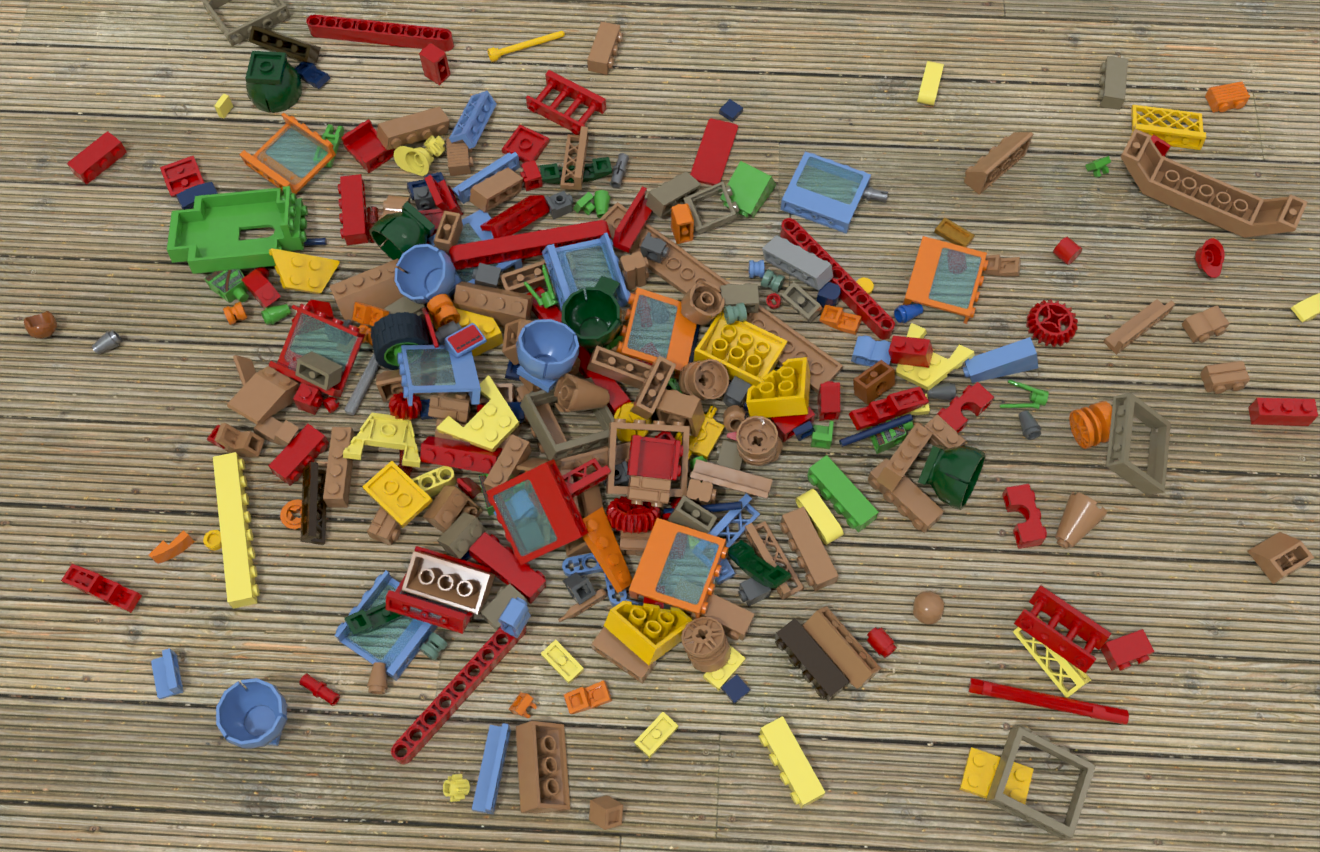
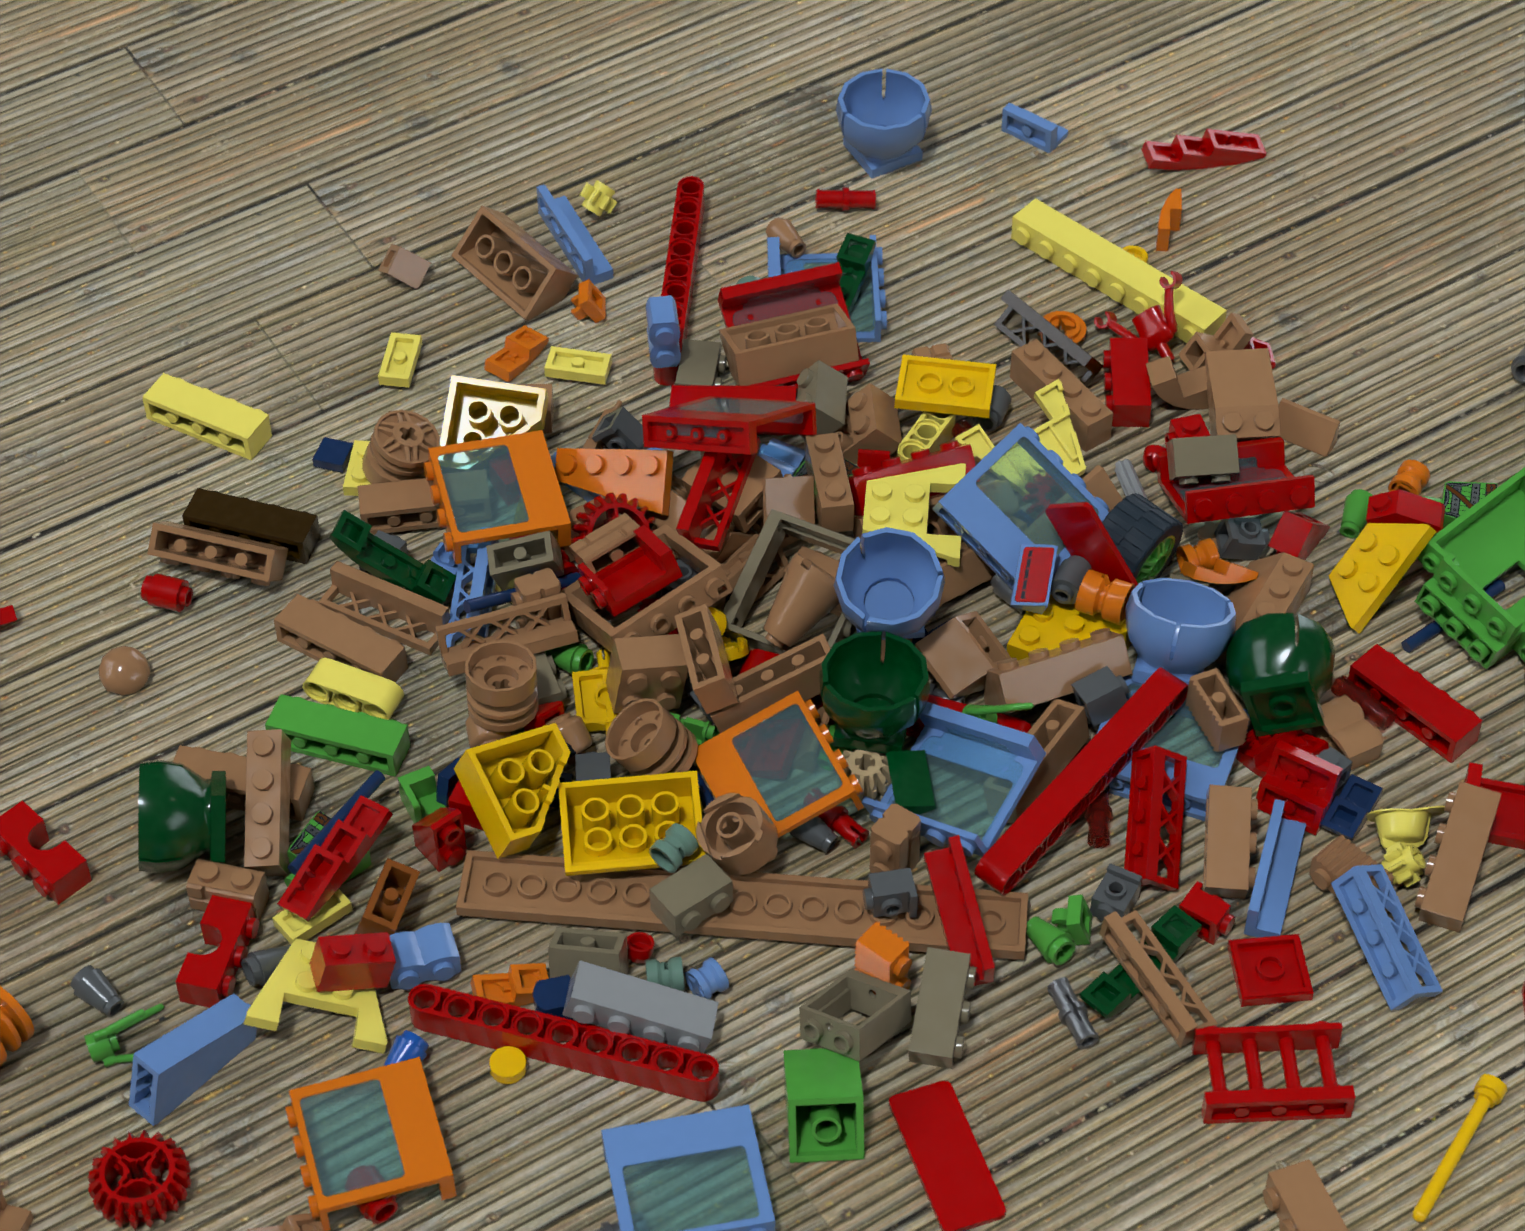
camera: 145 degrees right, 15 degrees down
none -> red piece [1094,271,1183,362]

